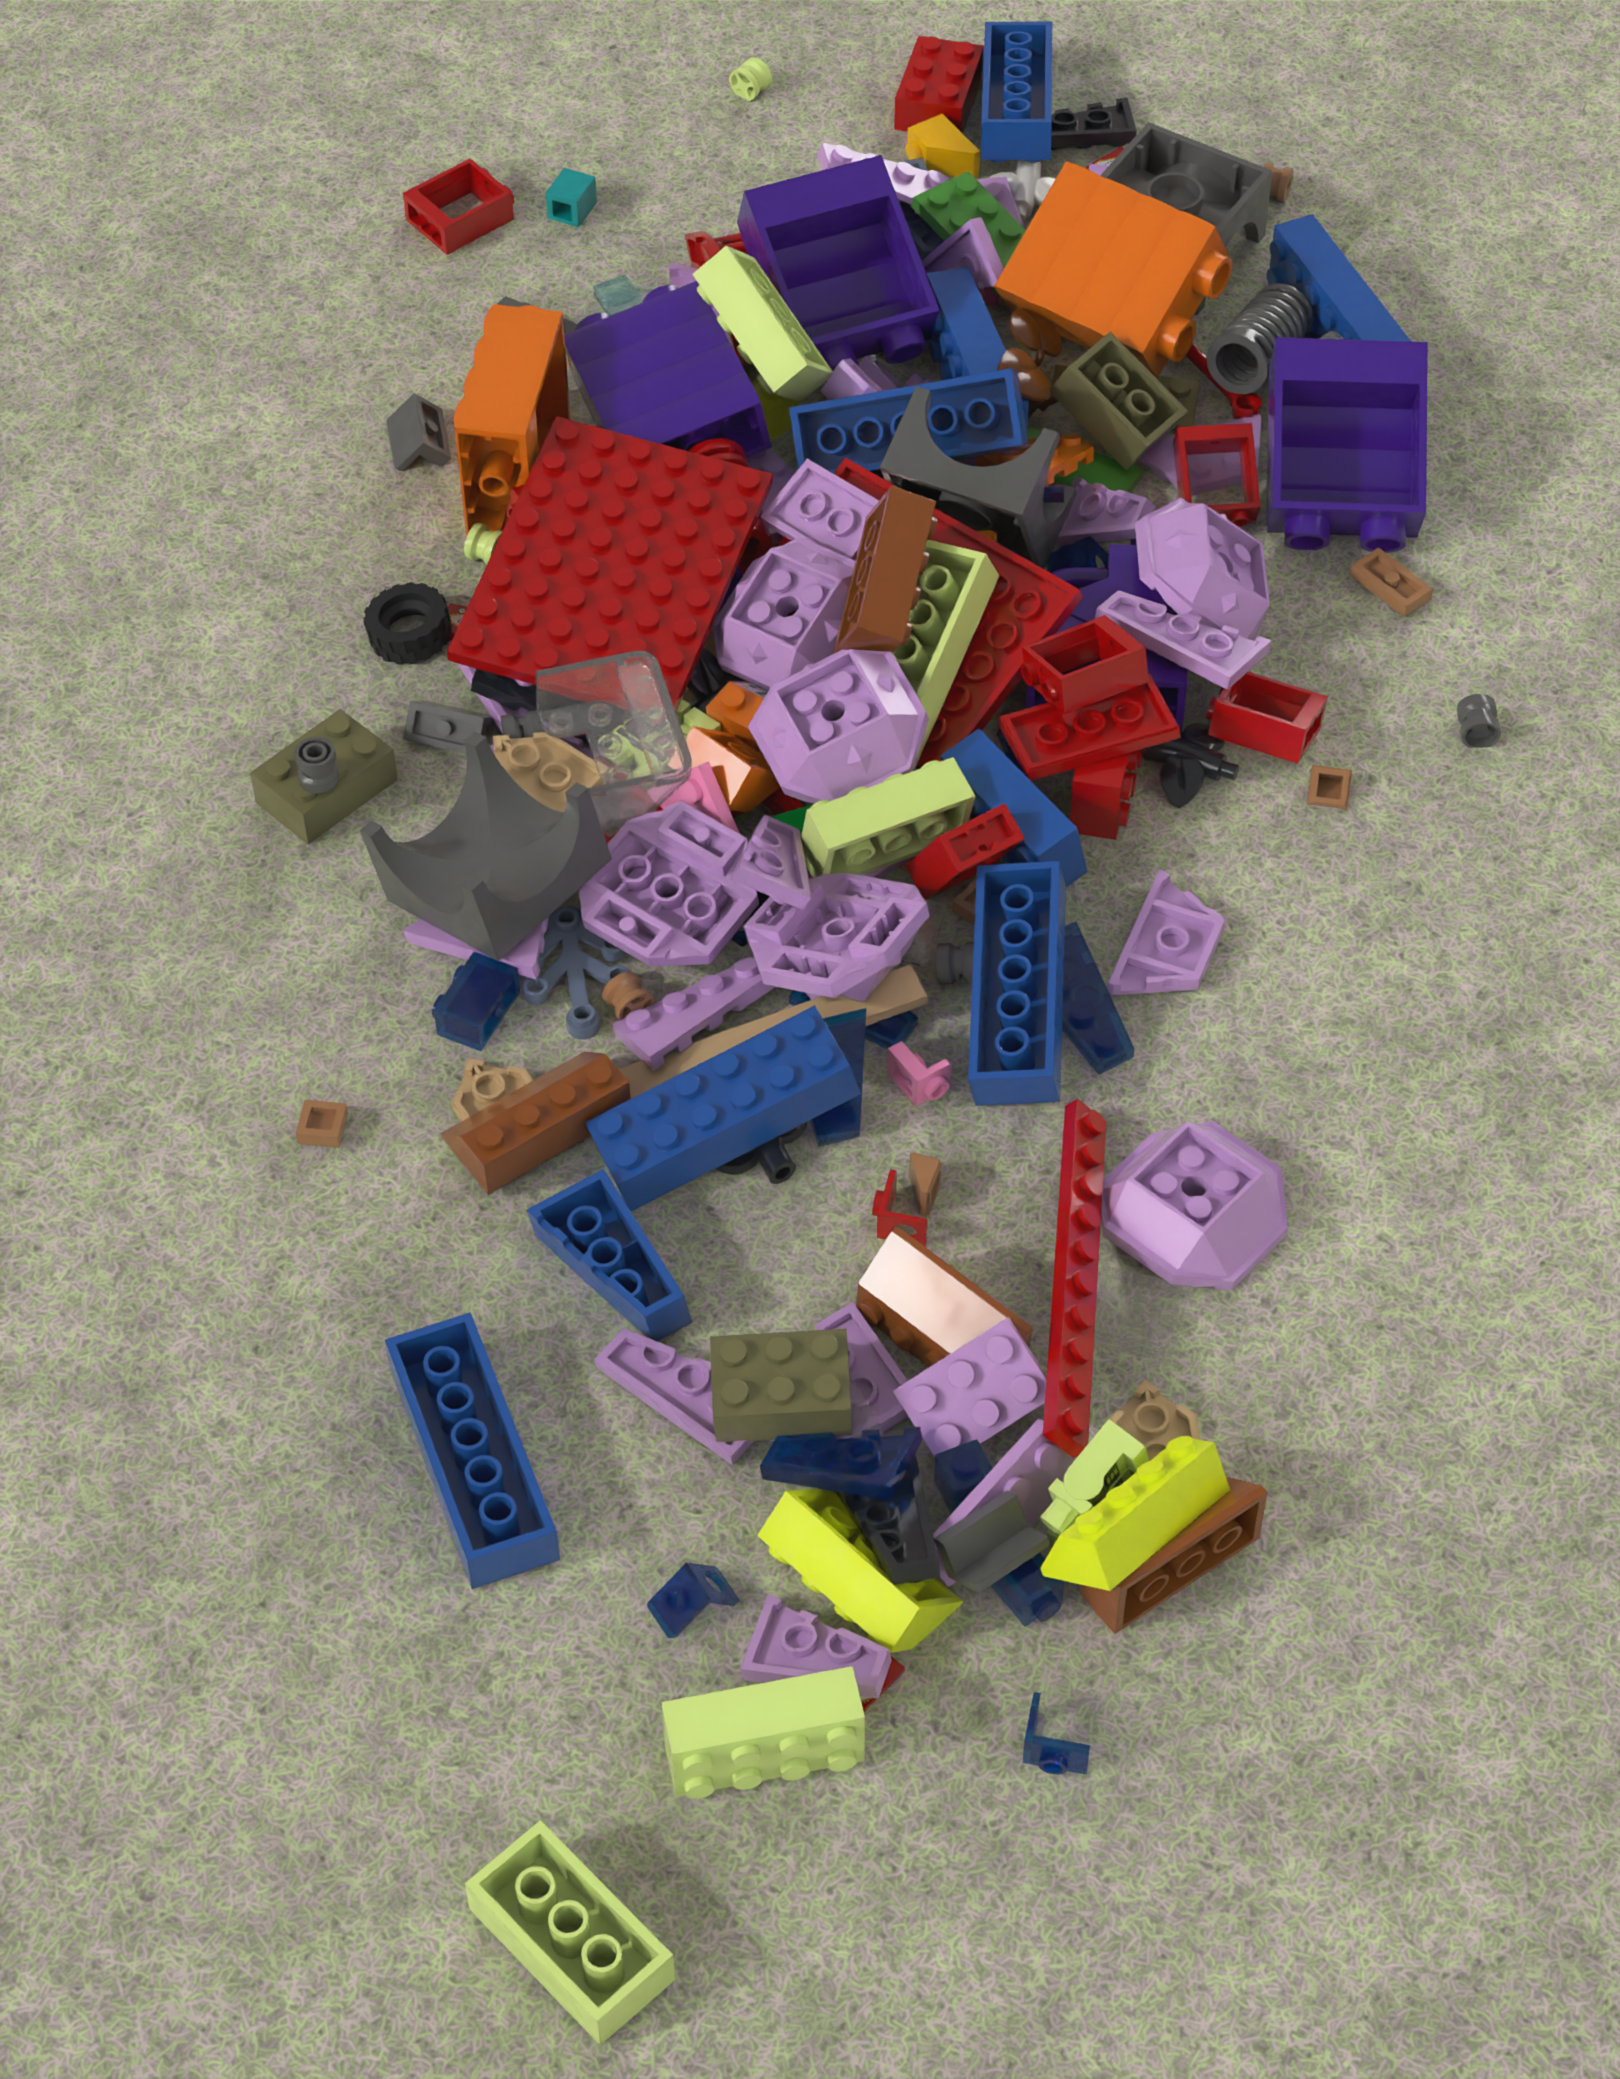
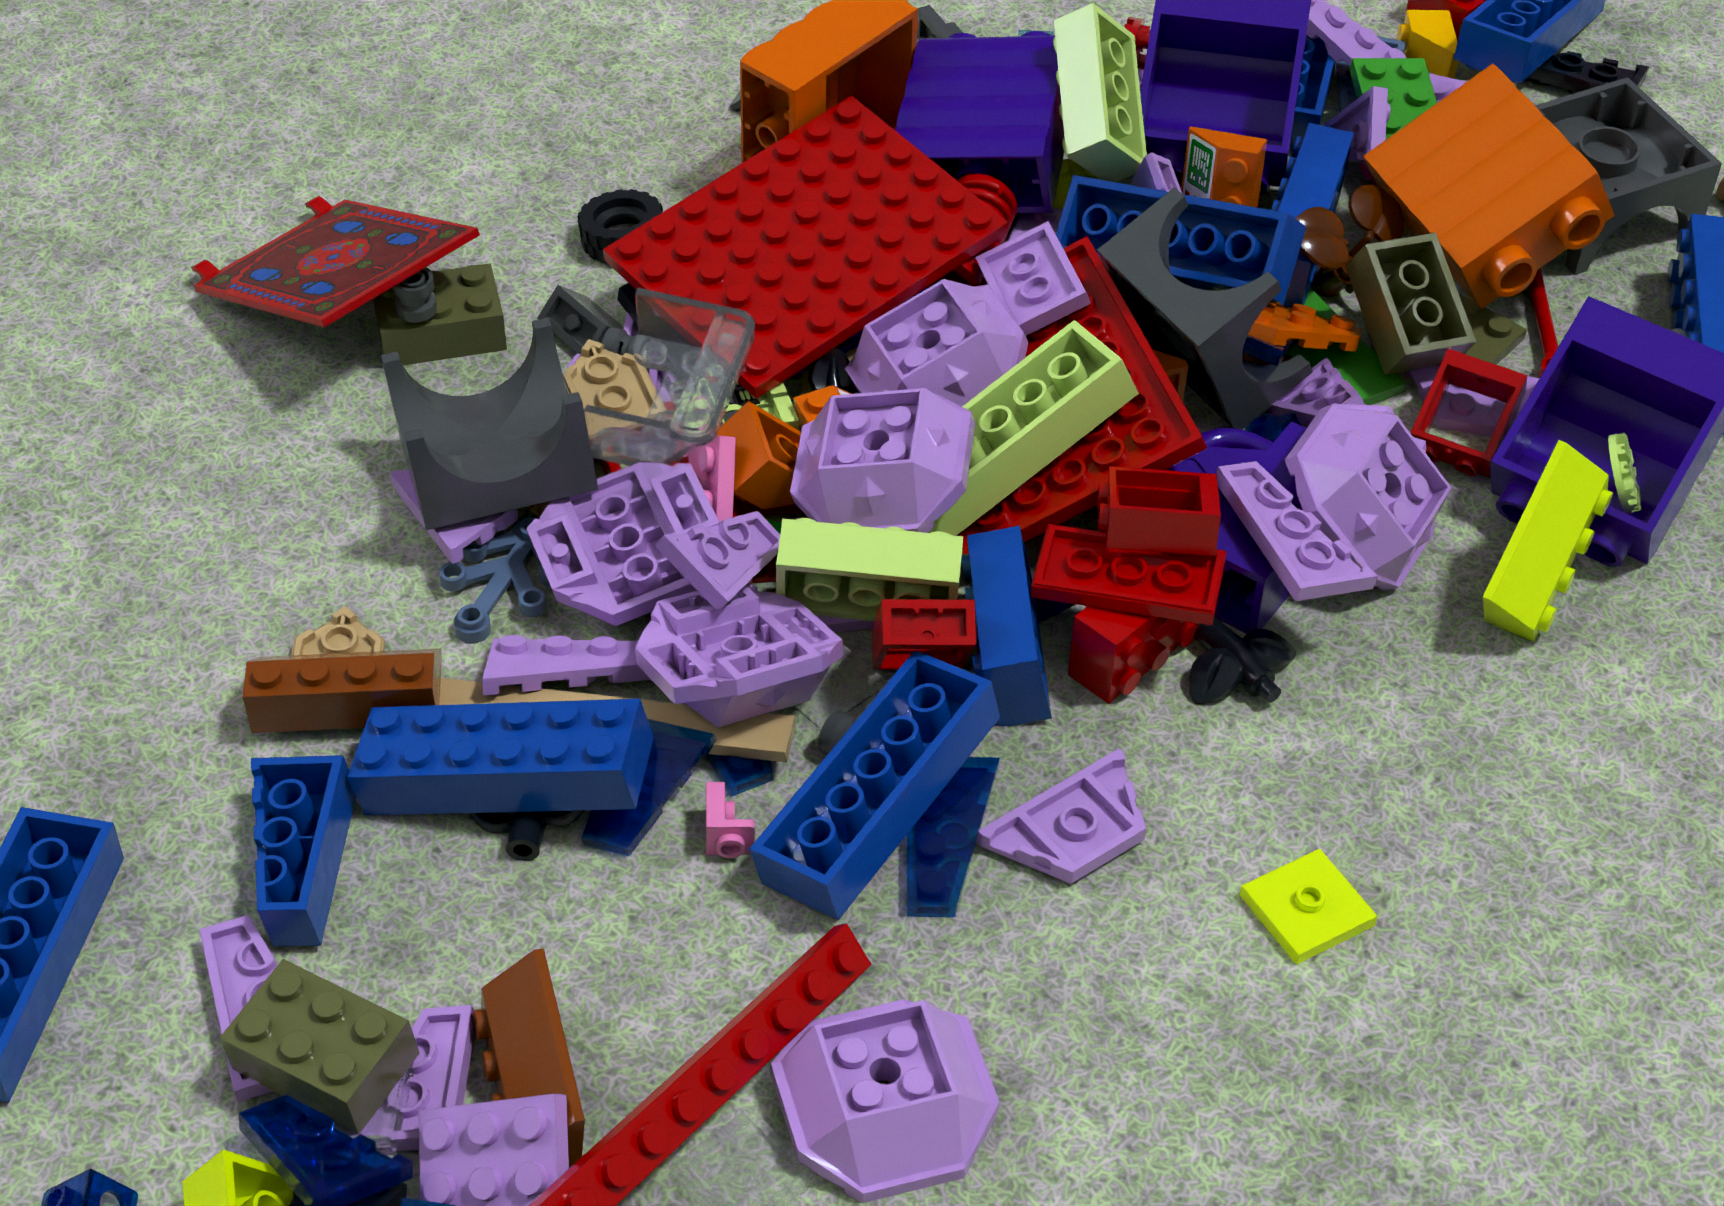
camera: 30 degrees right, 5 degrees down
medium nougat plate [296,1100,348,1148] -> none
clear blue brick [432,952,520,1051] -> none
medium nougat wheel [602,972,654,1021] -> none
dark orange slope [833,485,937,654] -> none
red bracket [872,1169,928,1247] -> none
medium nougat slope [909,1153,942,1217] -> none
dark grey piece [1206,283,1314,394] -> none
red window [1206,671,1328,764] -> none
medium nougat slope [1307,765,1352,809] -> none
medium nougat plate [1350,547,1433,617] -> none
dark grey wheel [1456,694,1501,748] -> none
none -> flag [191,196,480,327]
none -> orange slope [1181,126,1267,207]
none -> neon yellow plate [1240,848,1378,965]
none -> neon yellow slope [1483,440,1613,642]
none -> yellowish green wheel [1608,433,1641,514]

